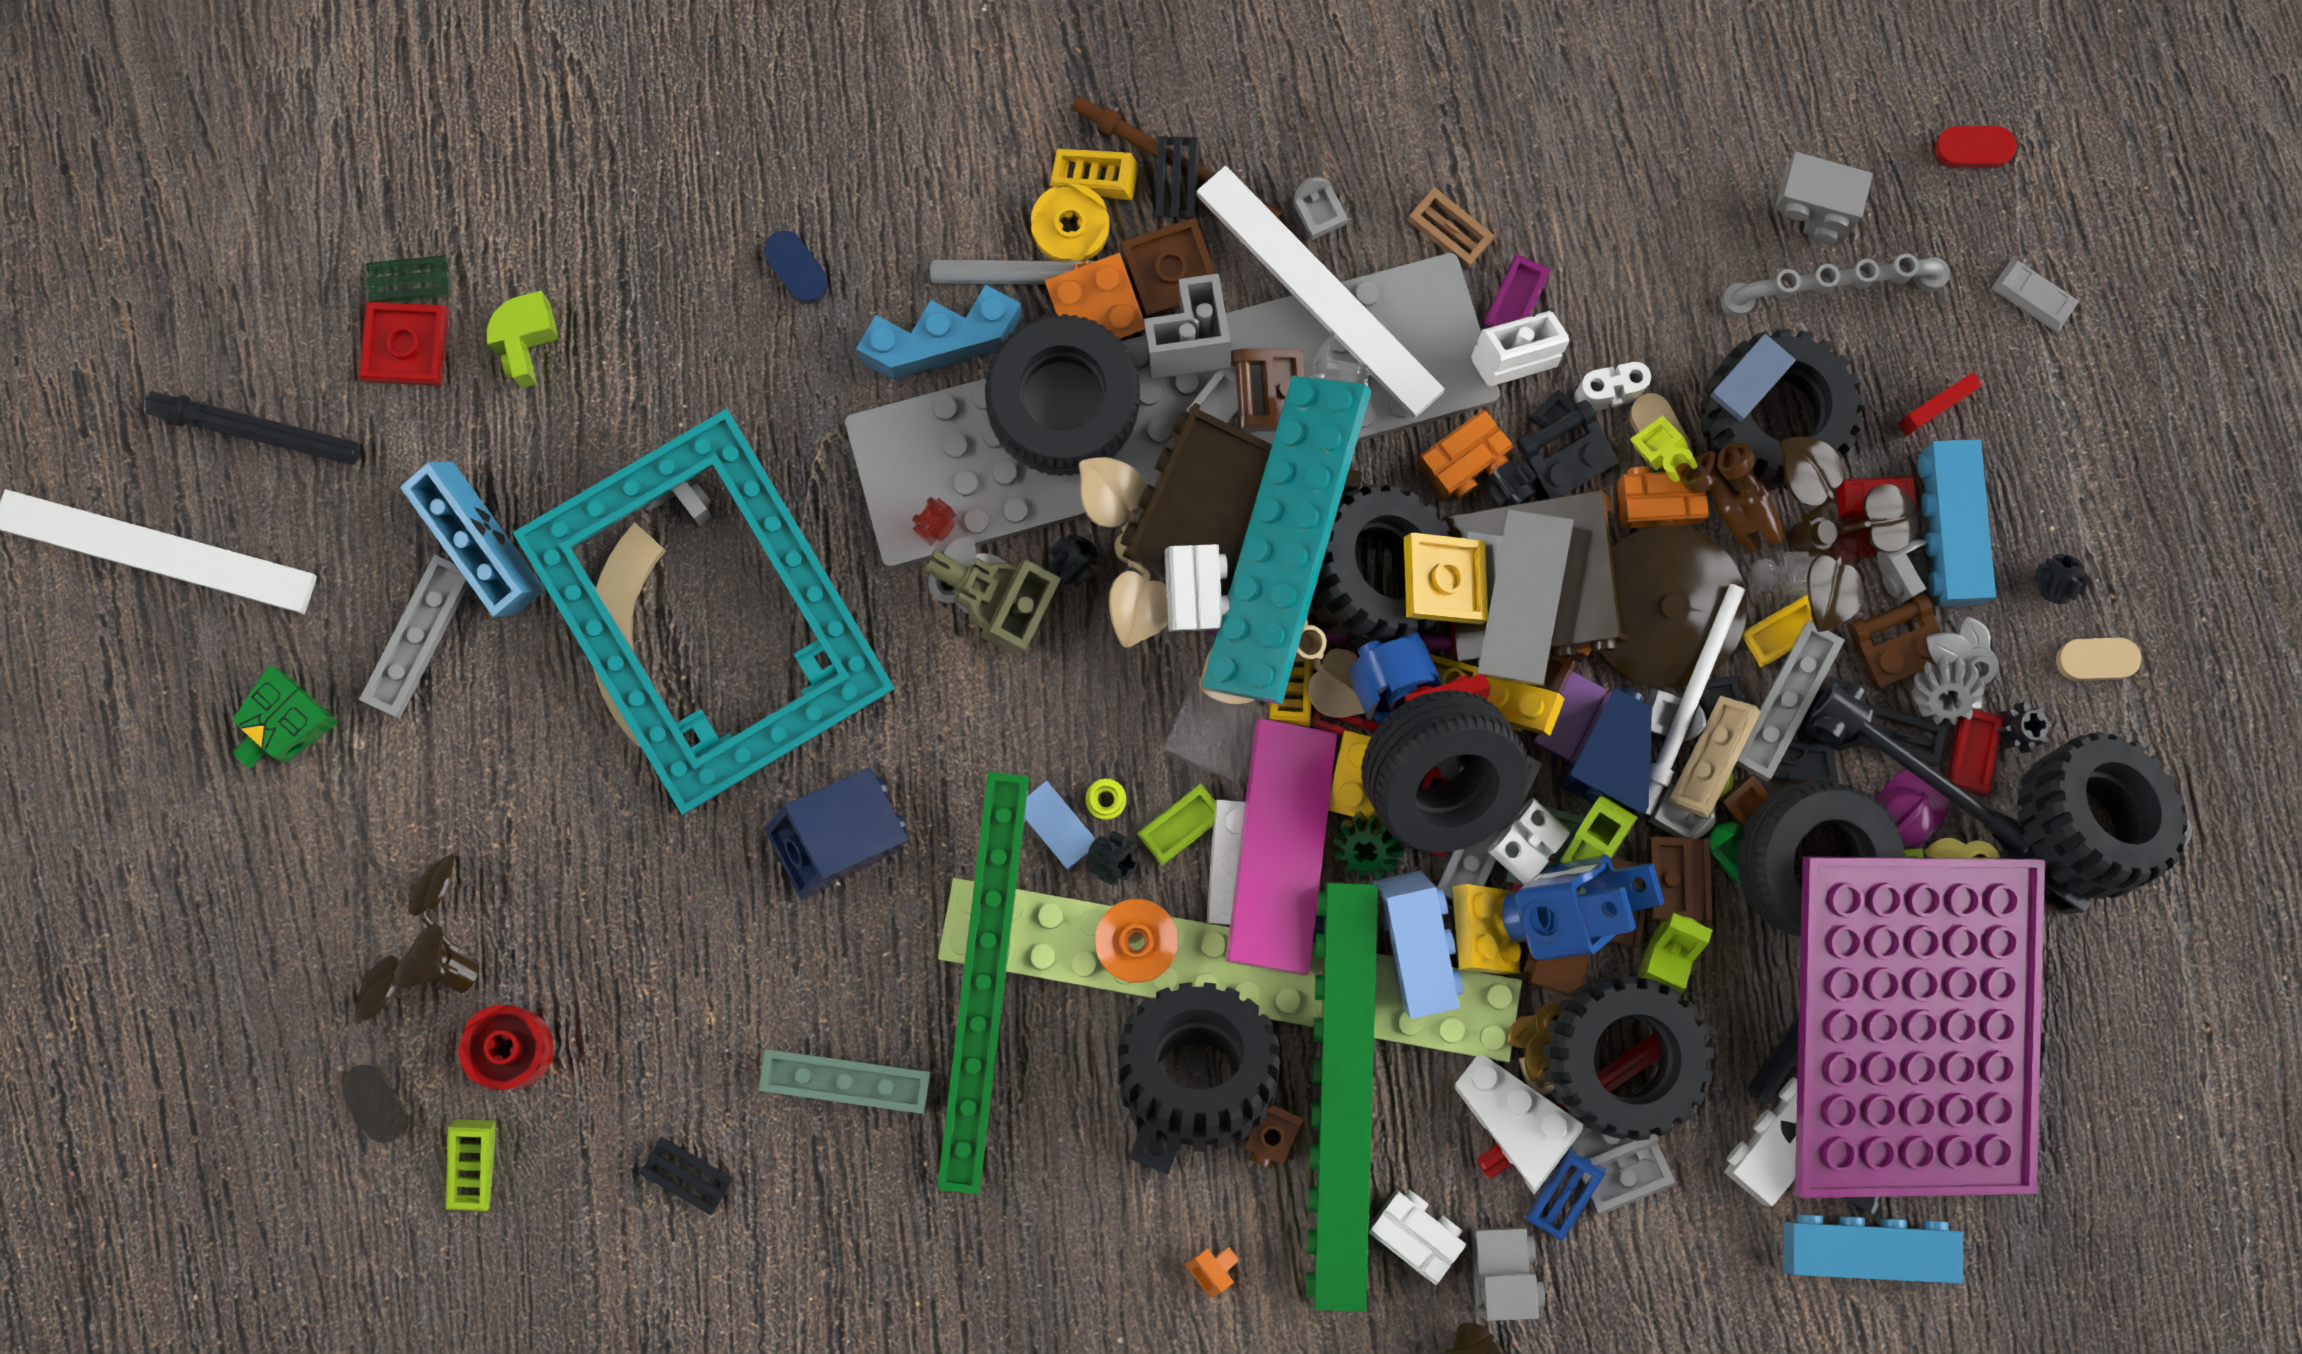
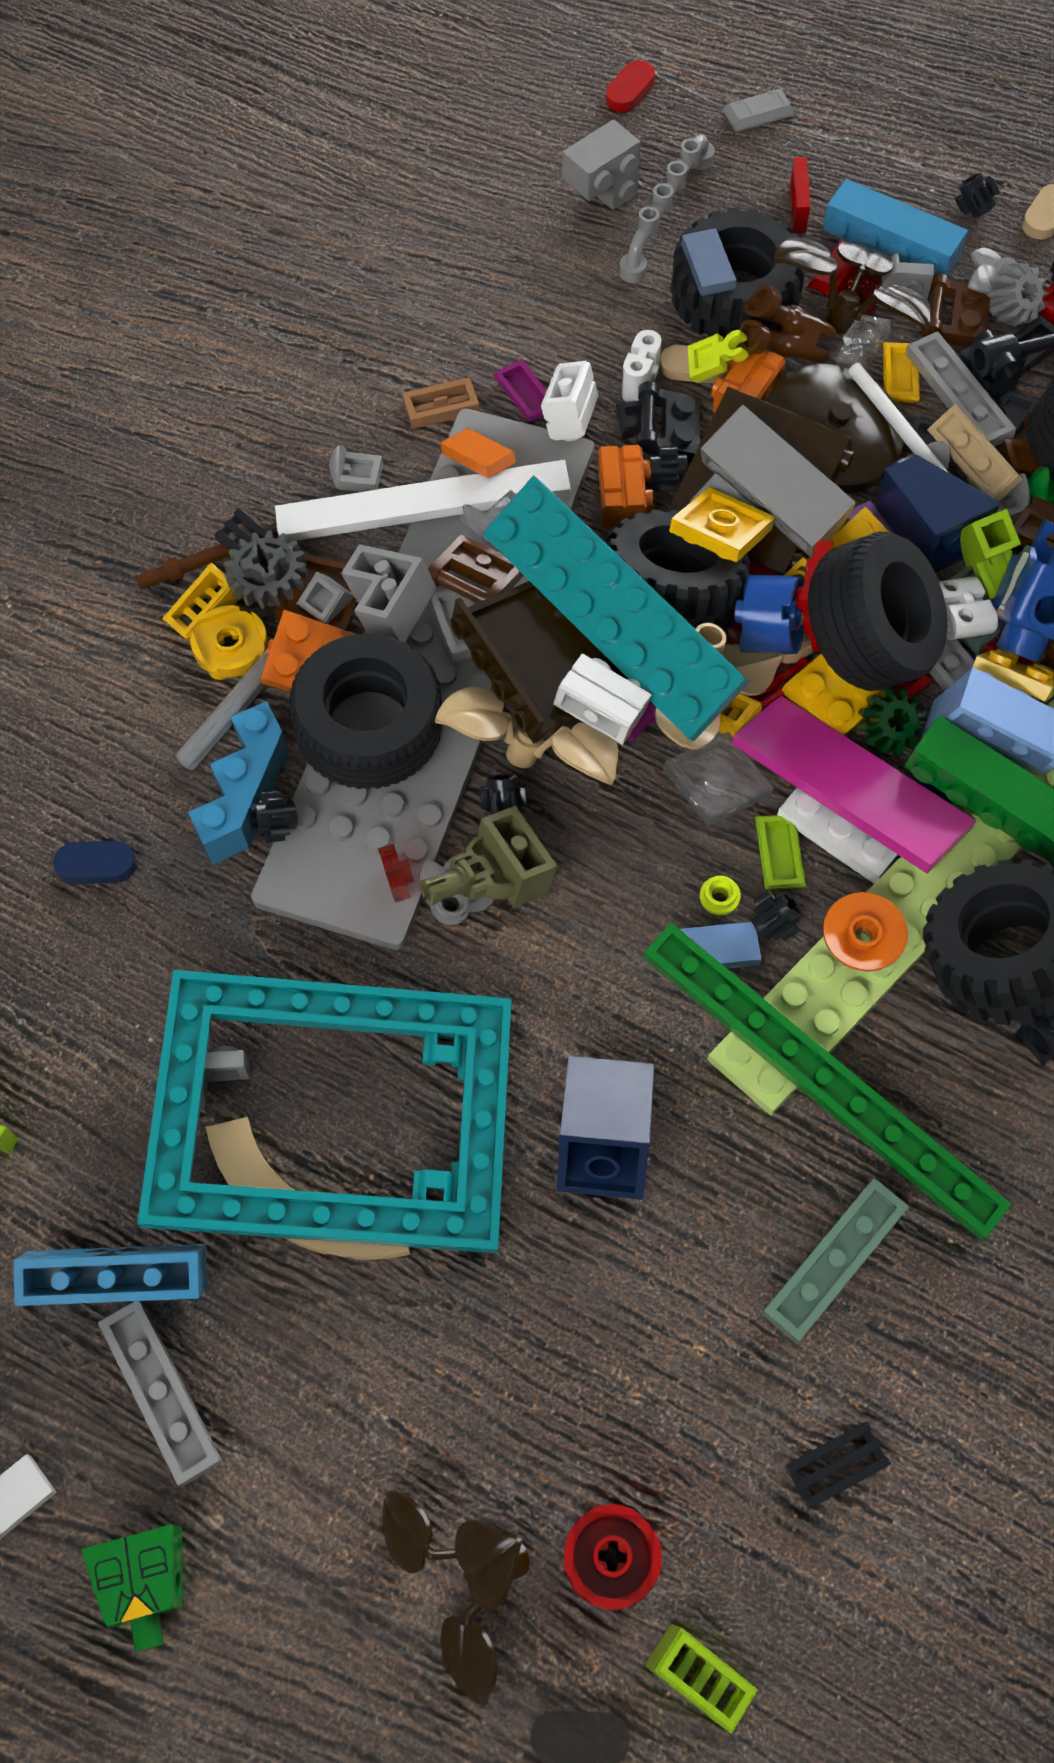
camera: 50 degrees left, 15 degrees down
none -> dark grey gear [224,531,308,609]
none -> black gear [249,791,298,843]
none -> light grey slope [296,572,354,624]
none -> orange tile [440,428,516,479]

